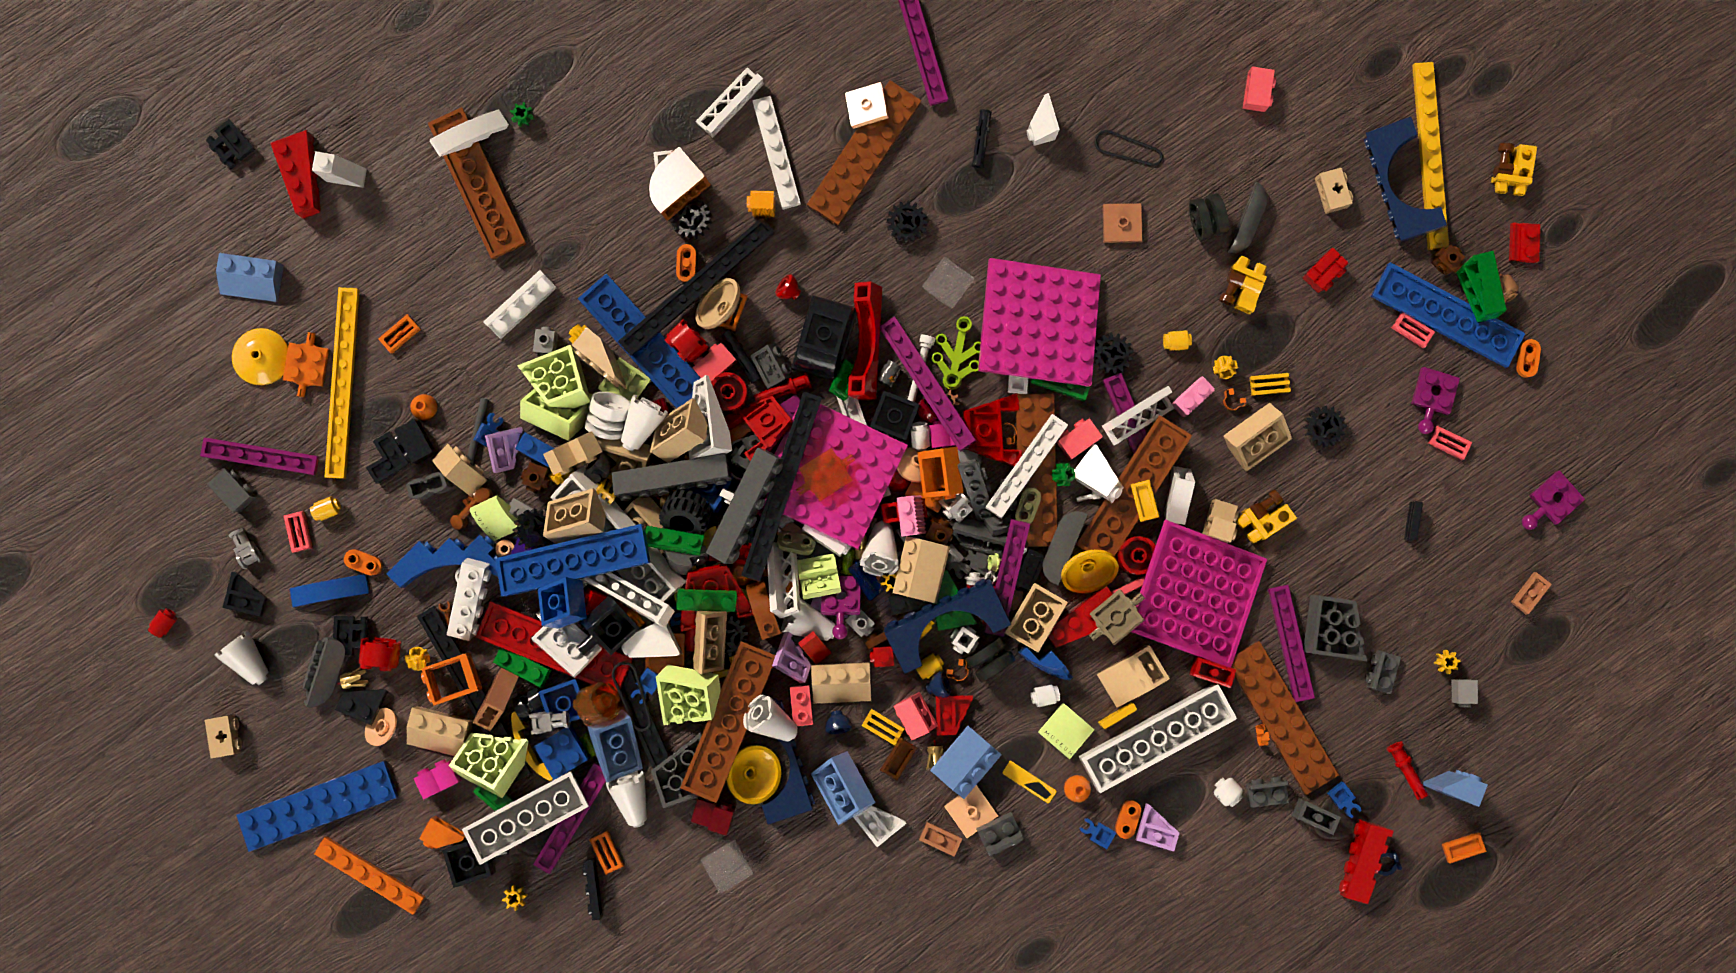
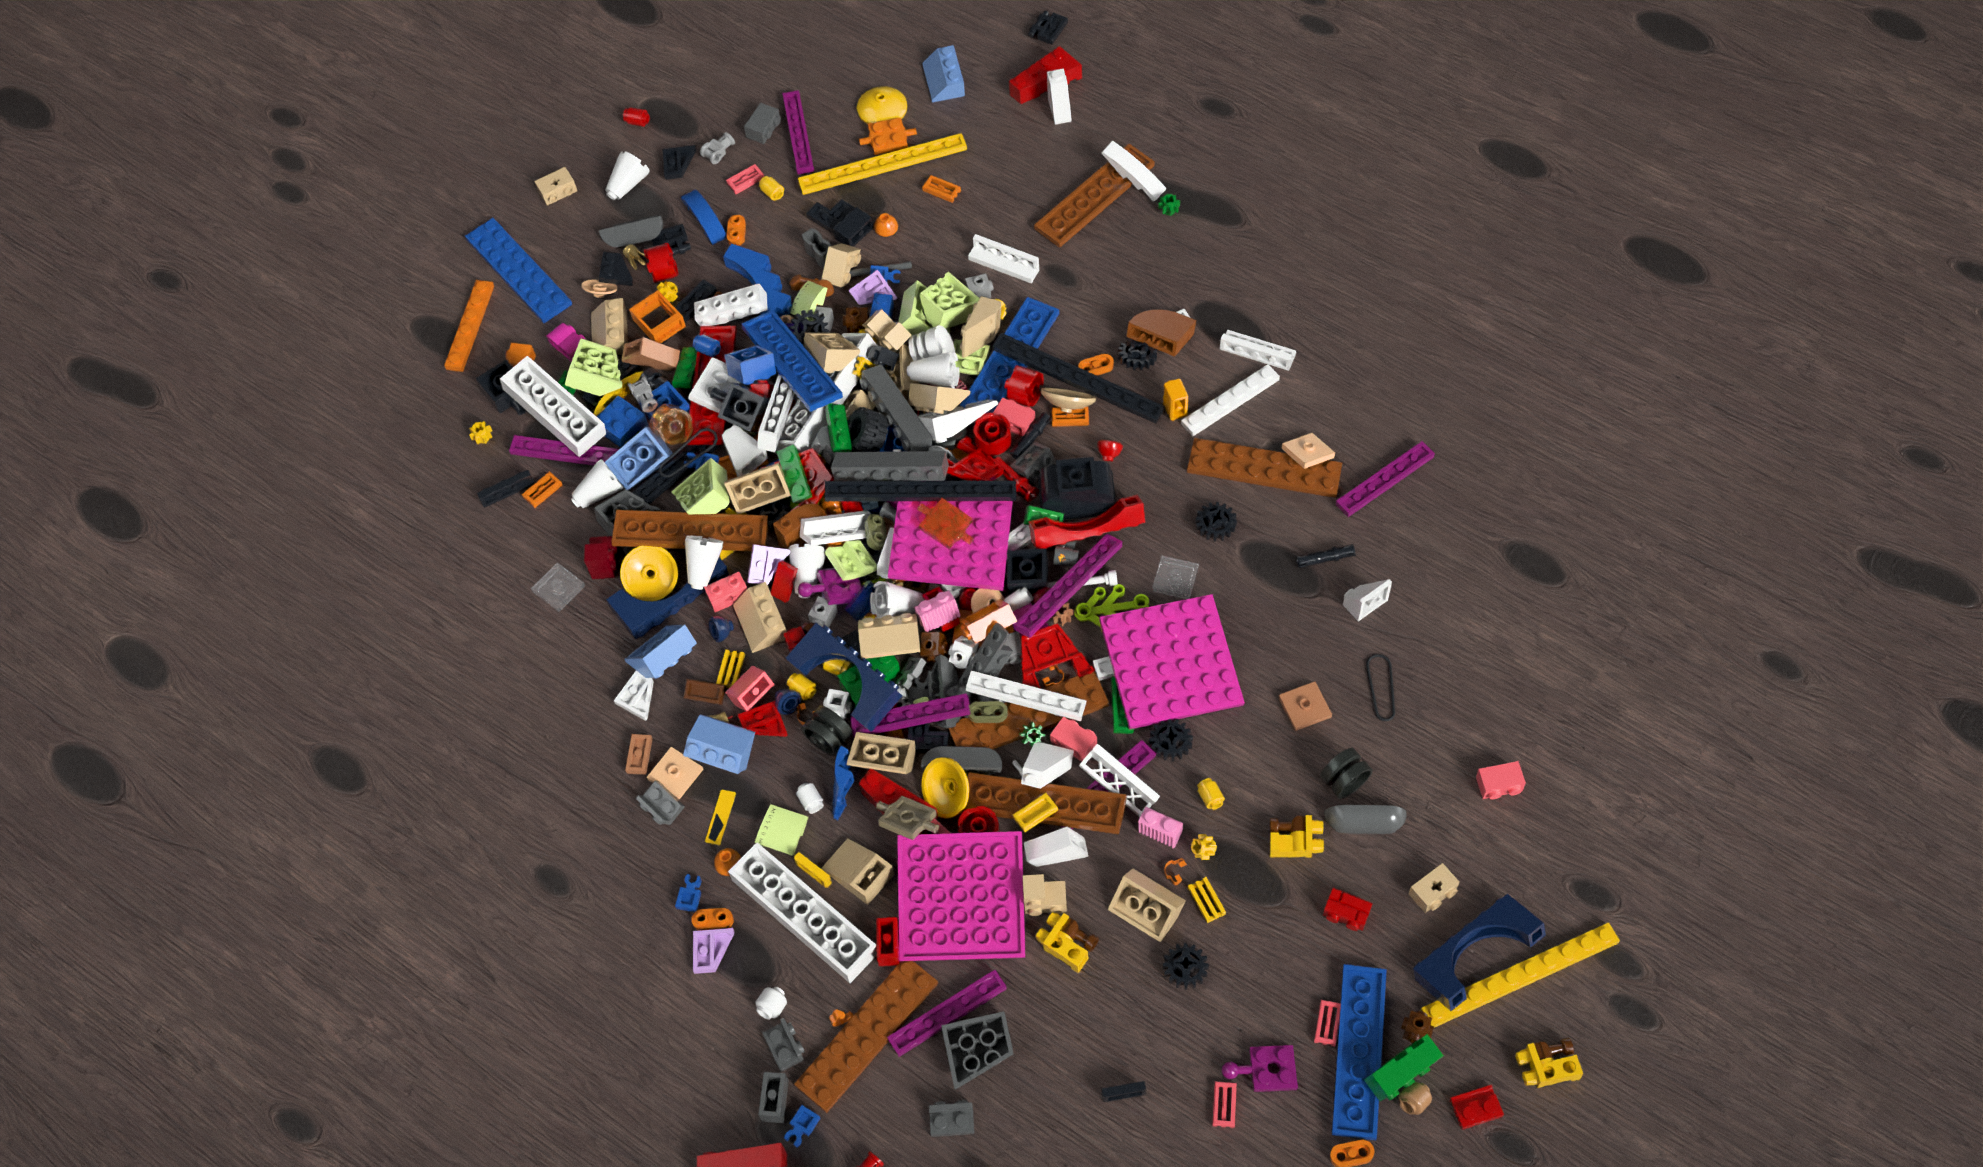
camera: 80 degrees right, 25 degrees down
none -> blue brick [693,335,721,357]

